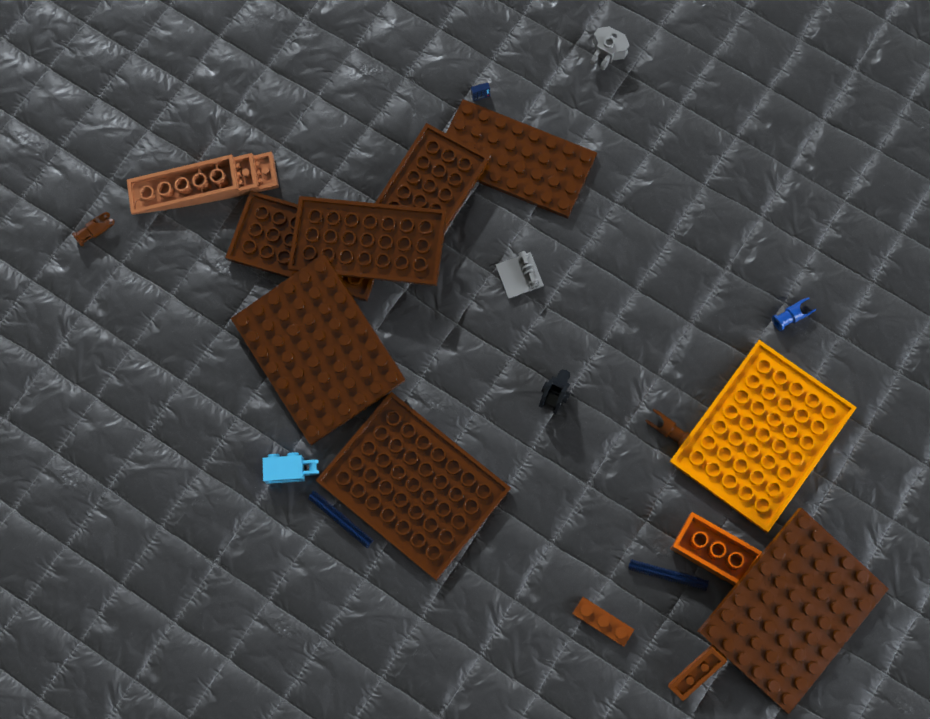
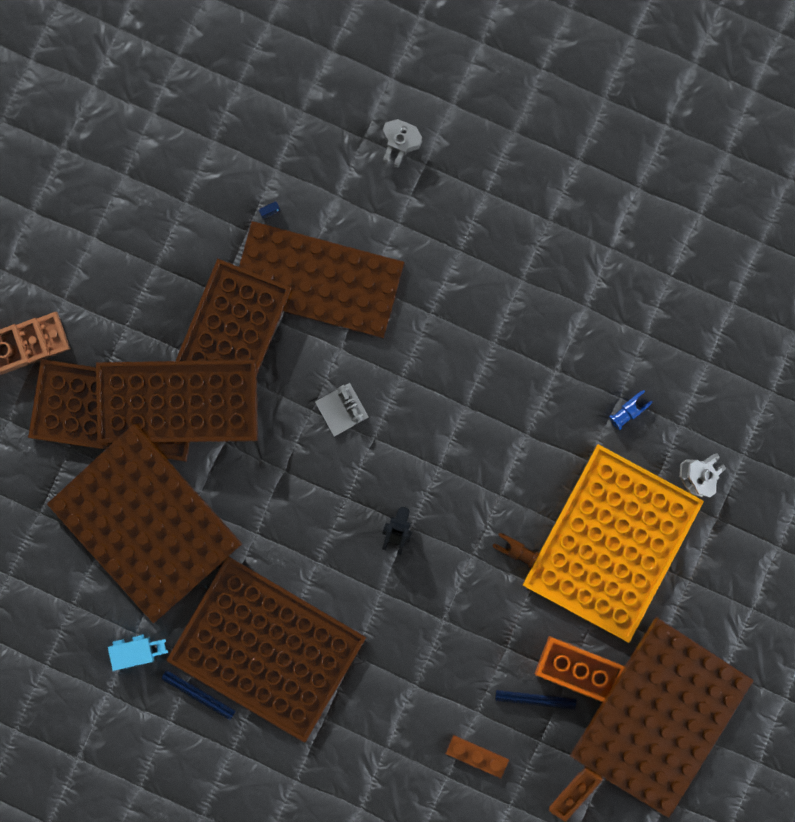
camera: 15 degrees left, 10 degrees up
none -> light grey hinge [679,453,726,497]

